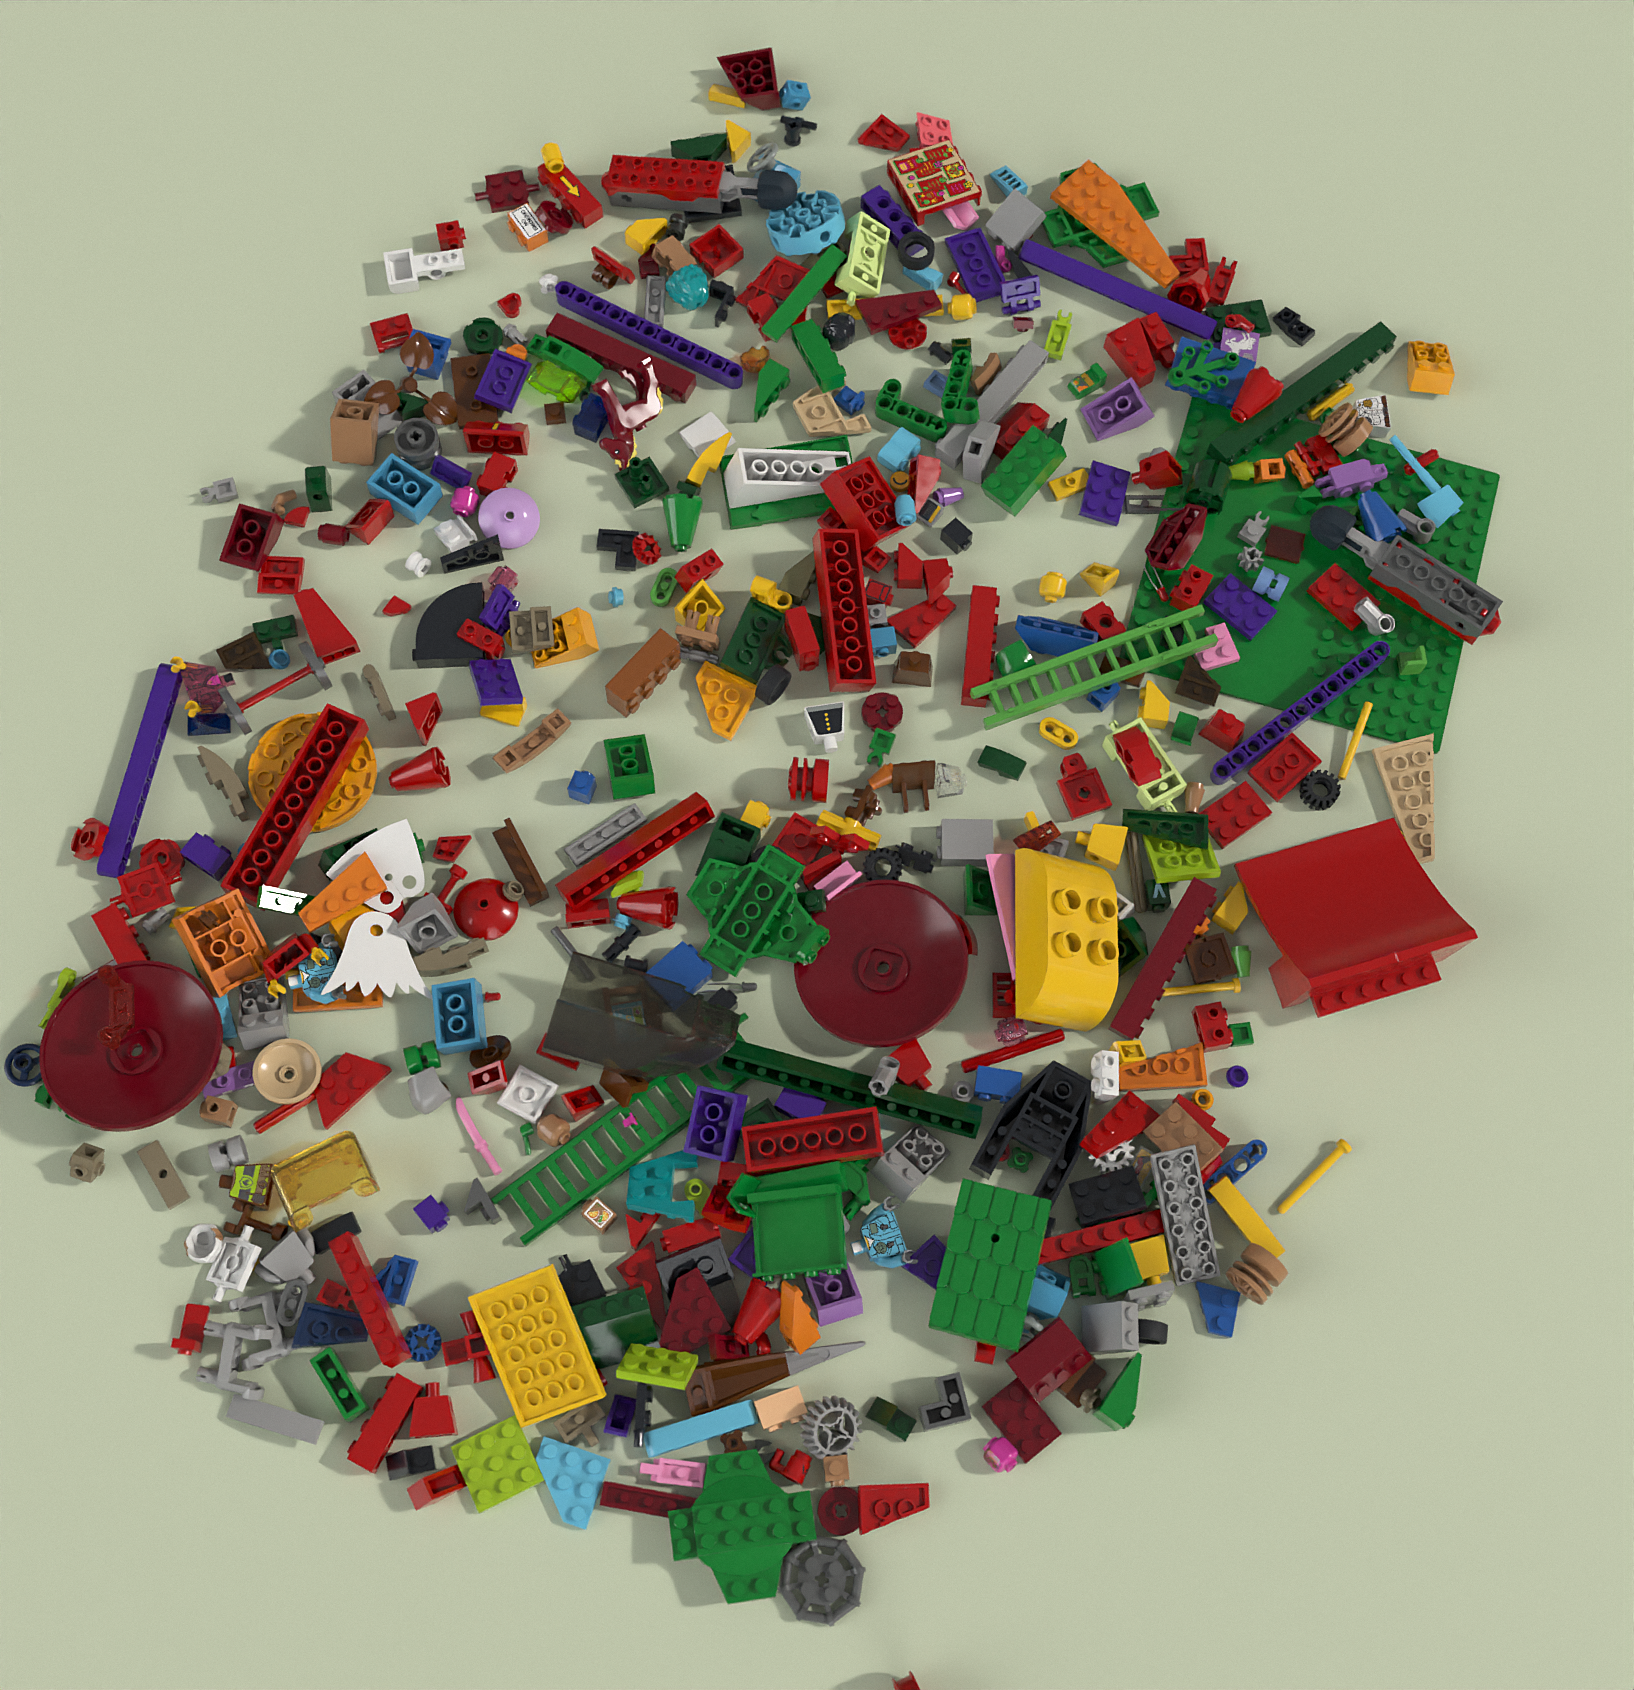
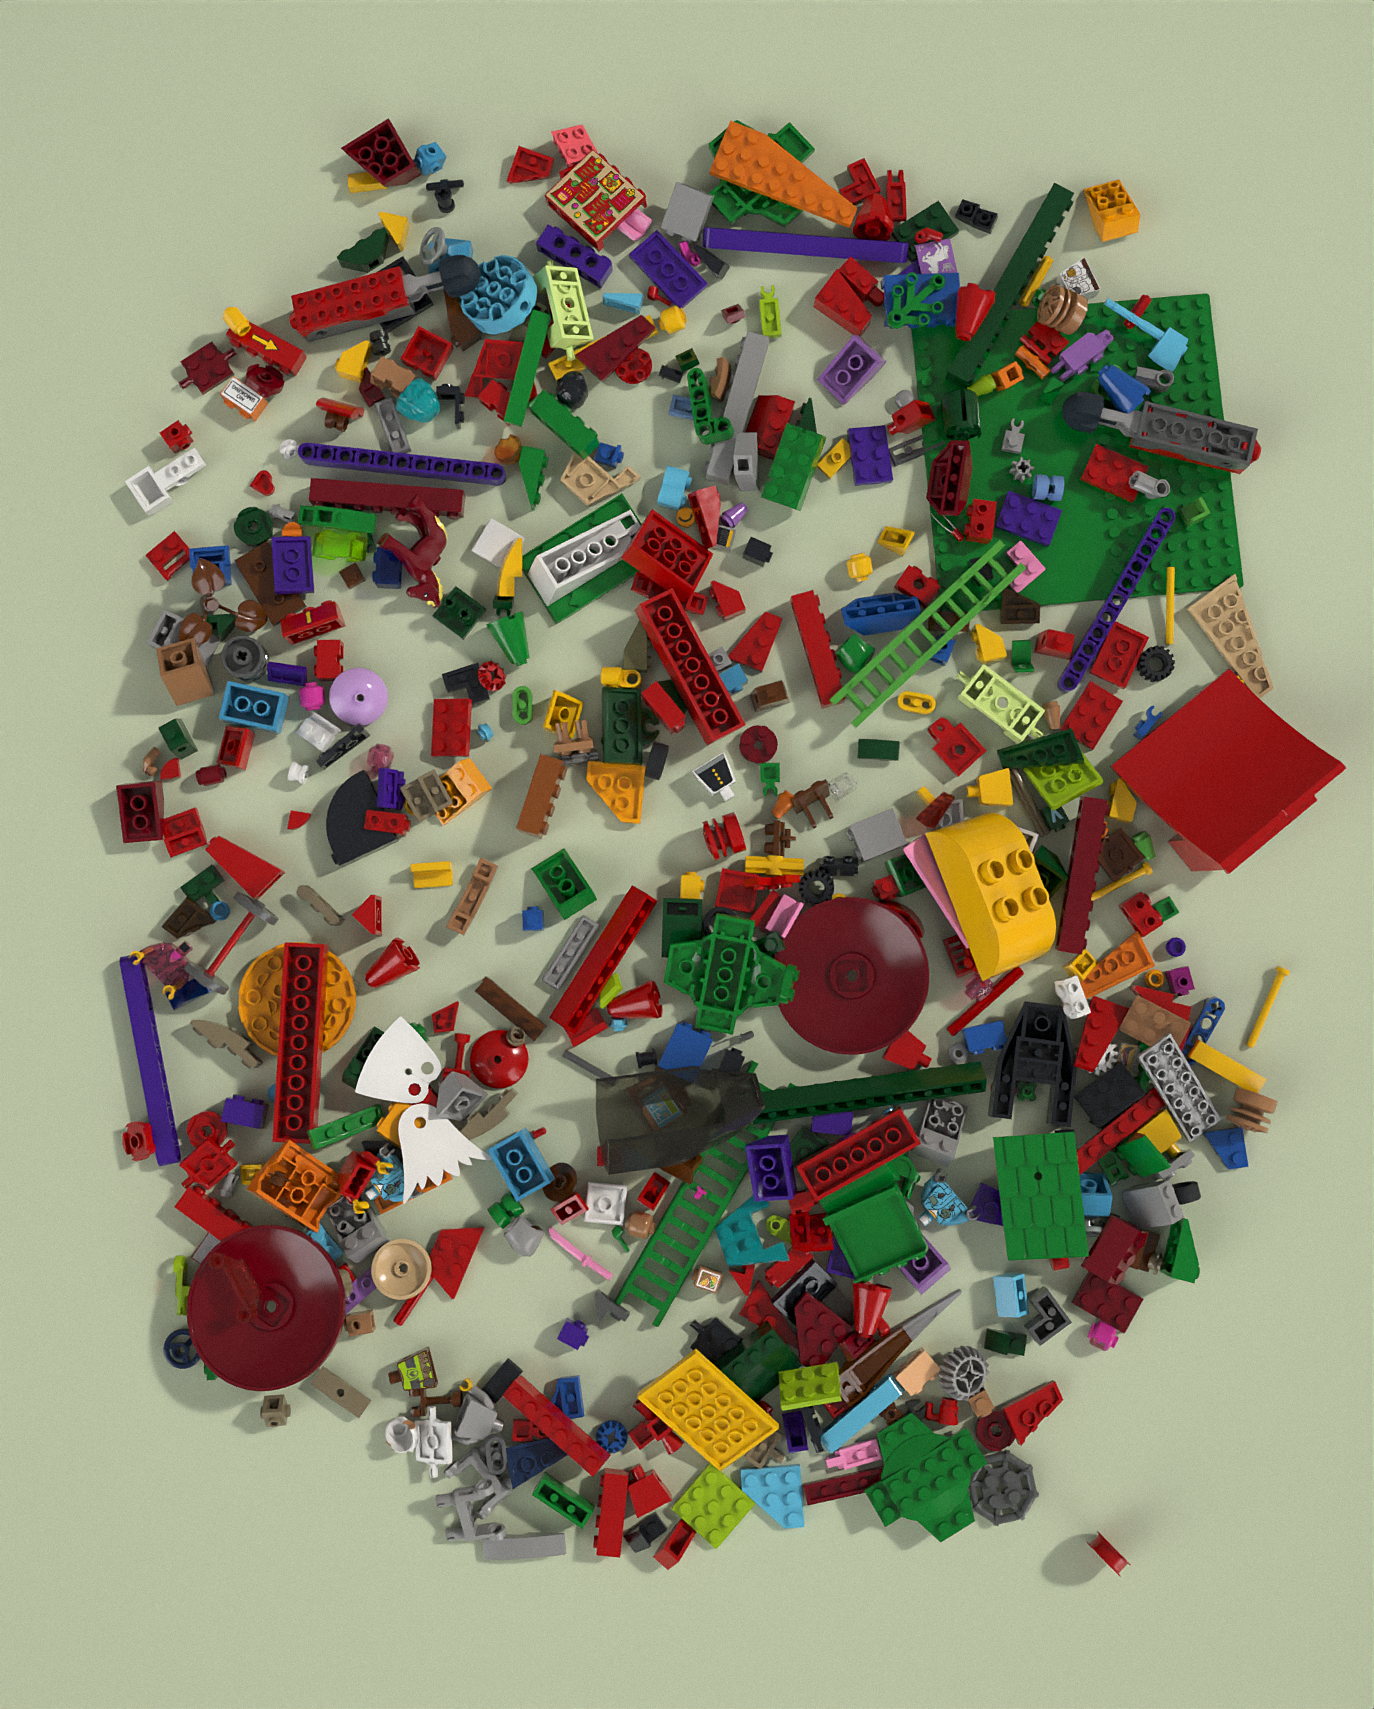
camera: 20 degrees left, 15 degrees up
red bracket [171,1303,210,1356] -> none
light grey plate [200,477,239,503] -> none
light grey wheel [208,1135,249,1173] -> none
clear yellow windscreen [271,1131,380,1232] -> none
orange wing [298,852,387,933] -> none
dark purple plate [469,659,523,706] -> none
black pin [601,924,642,964] -> none
red brick [674,548,724,593] -> none
green bracket [726,1173,760,1218] -> none
orange slope [779,1280,821,1355] -> none
red brick [865,578,894,608] -> none
light grey piece [869,1056,900,1097] -> none
green beam [875,379,947,443] -> none
medium azure brick [894,495,917,526] -> none
black tyre [897,231,935,271] -> none
red slope [923,558,953,604] -> none
medium azure slope [990,165,1028,197] -> none
plate [1000,275,1041,315] -> none
green leg [1067,362,1107,400] -> none
red brick [1113,726,1162,787] -> none
clear red piece [1264,525,1305,564] -> none
none -> red plate [431,698,472,757]
none -> reddish brown slope [444,289,481,352]
none -> red tile [823,1396,850,1419]
none -> red brick [871,874,900,902]
none -> medium azure brick [993,1273,1029,1318]
none -> blue plate [1133,706,1163,740]
none -> magenta brick [1165,966,1195,997]

